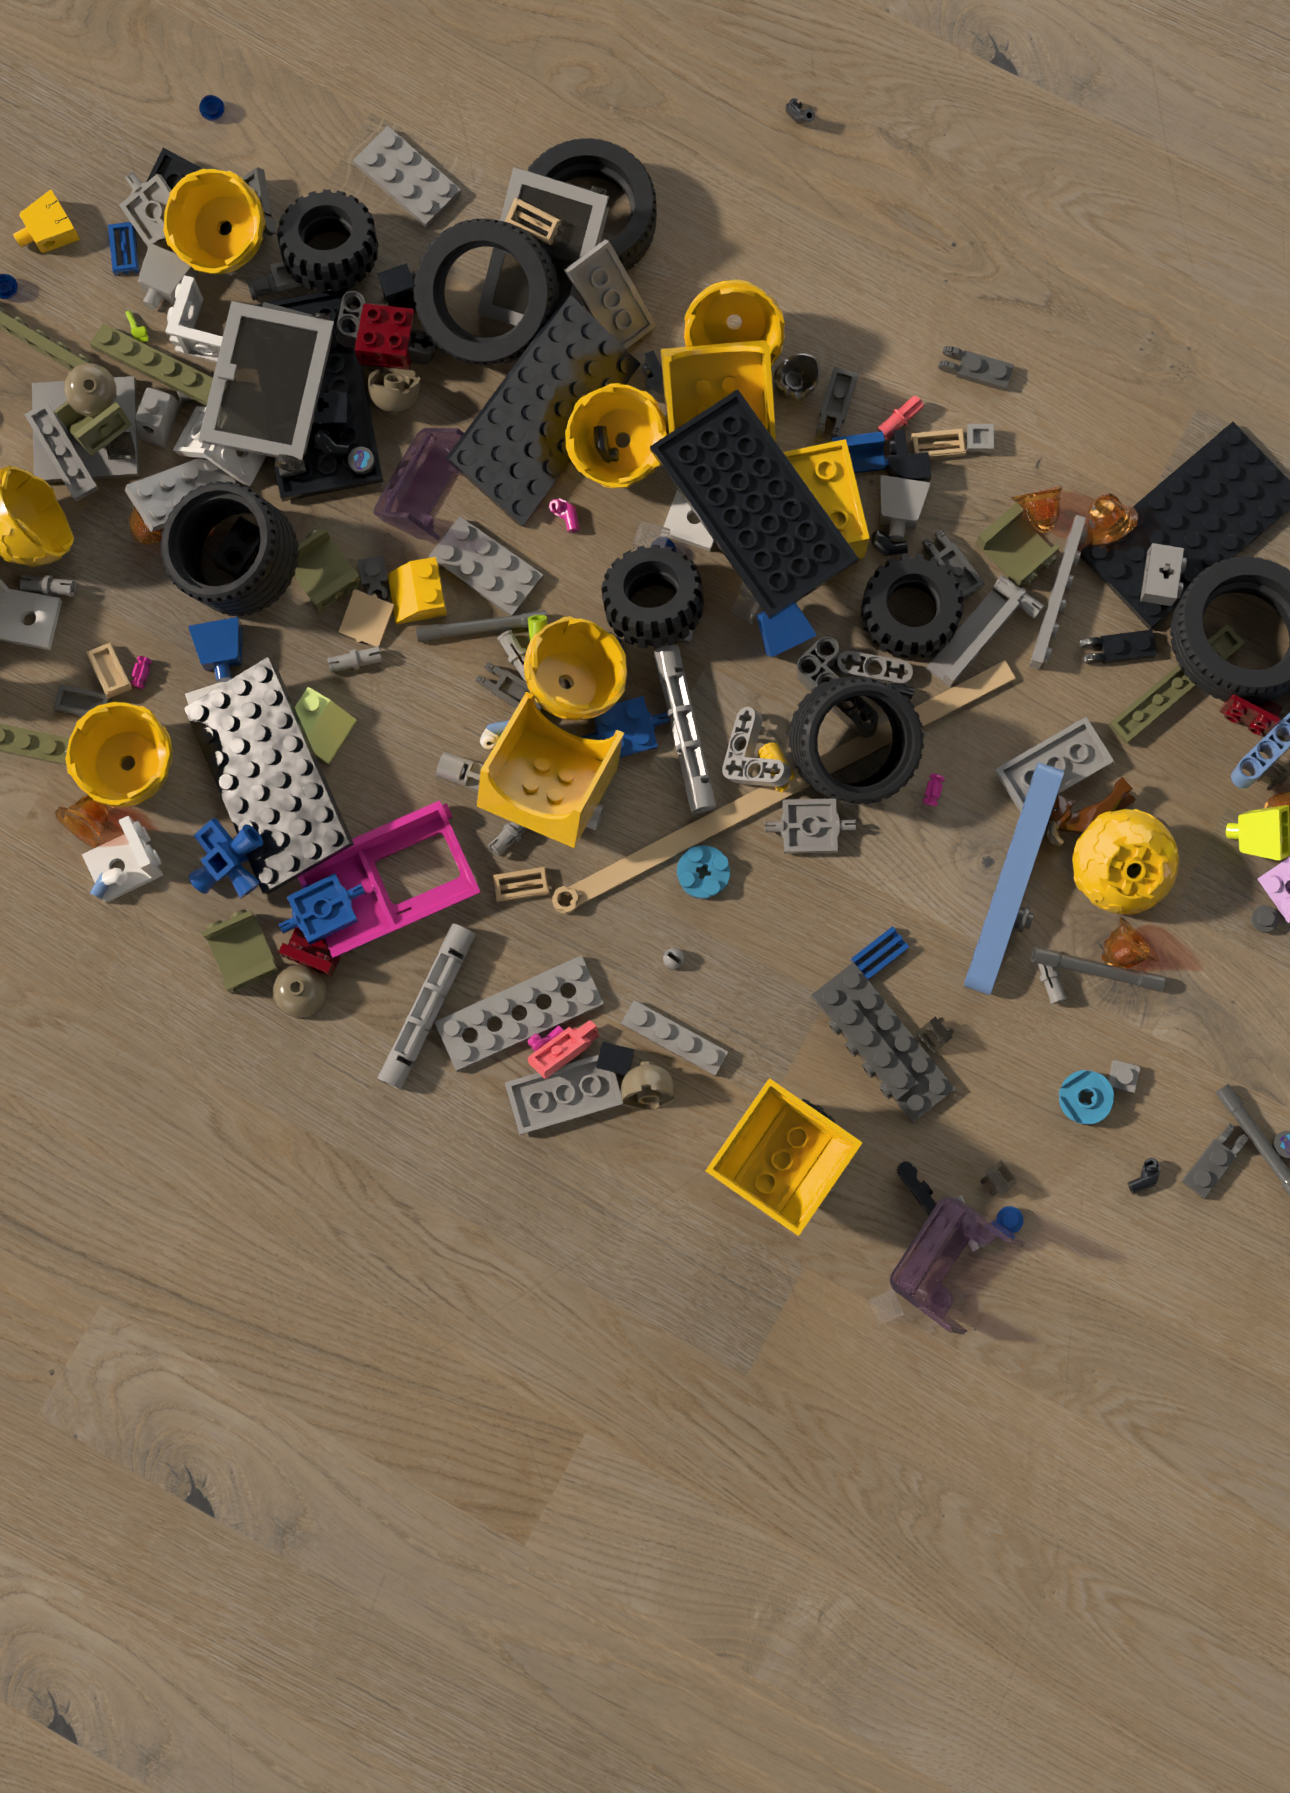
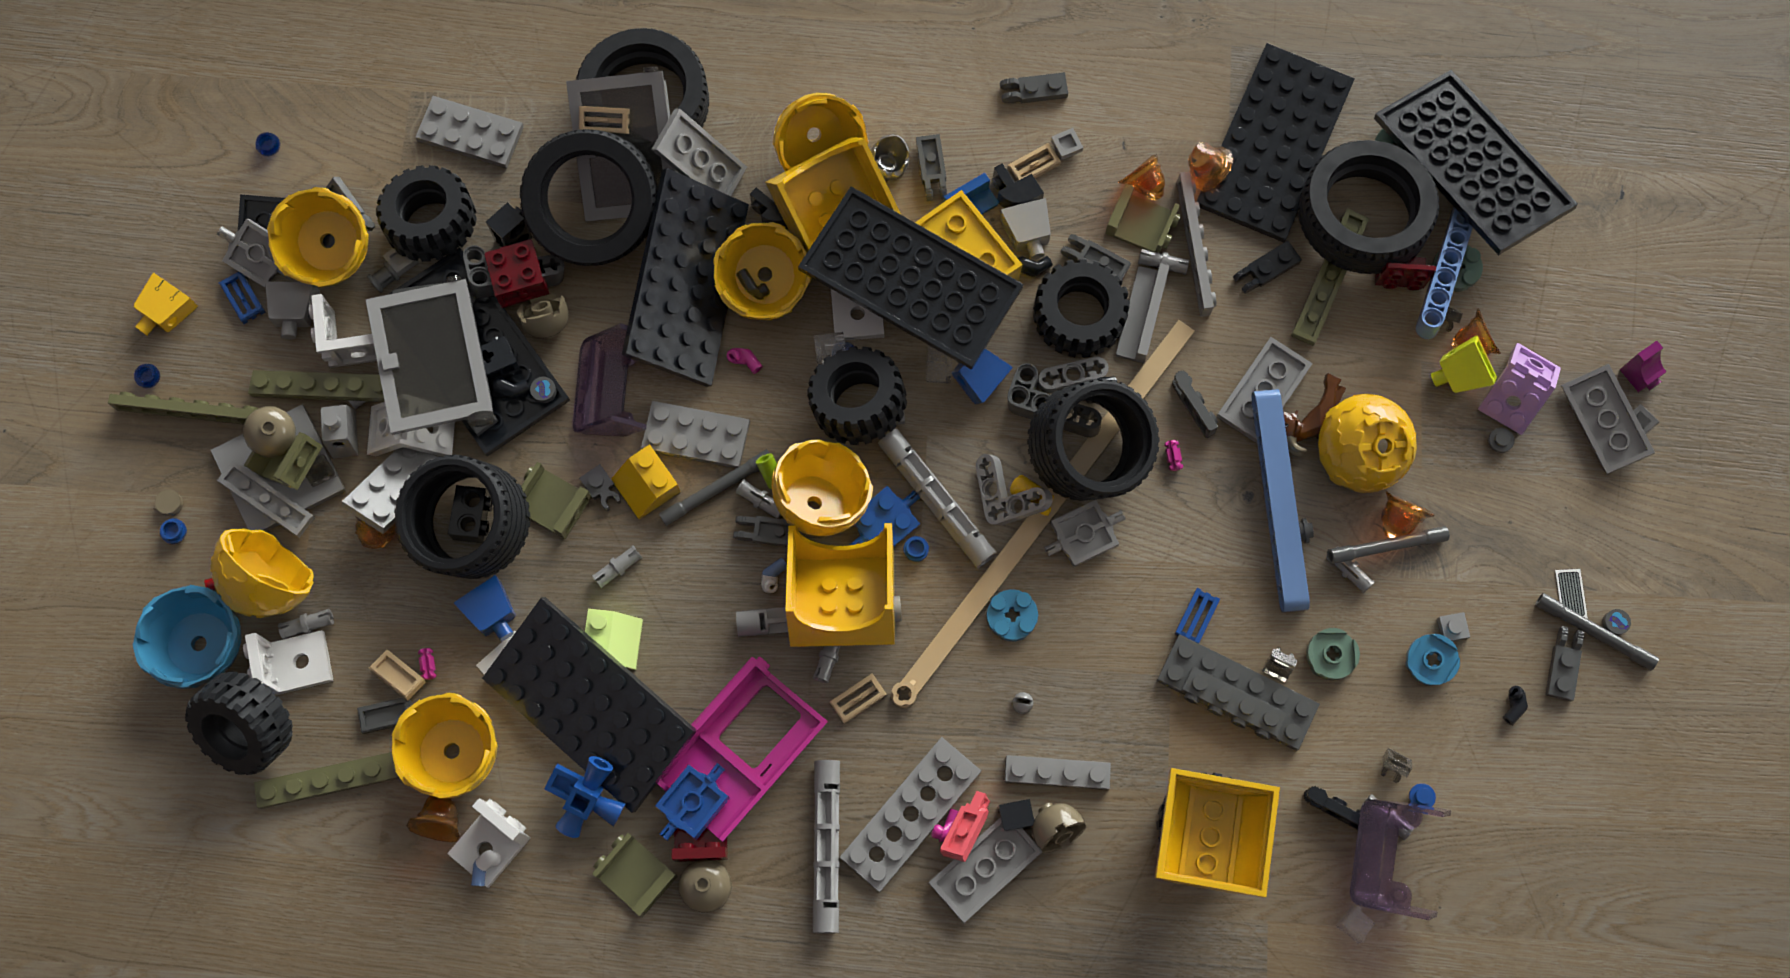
camera: 30 degrees left, 5 degrees down
lime hand [125,310,149,342] -> none
tan piece [339,589,395,647] -> none
coral axle [877,396,924,440] -> none
light grey brick [1140,543,1187,606] -> none
none -> blue plate [904,536,929,562]
none -> dark grey hinge [1172,371,1218,438]
none -> sand green plate [1306,628,1360,680]
none -> sticker [1555,569,1588,618]

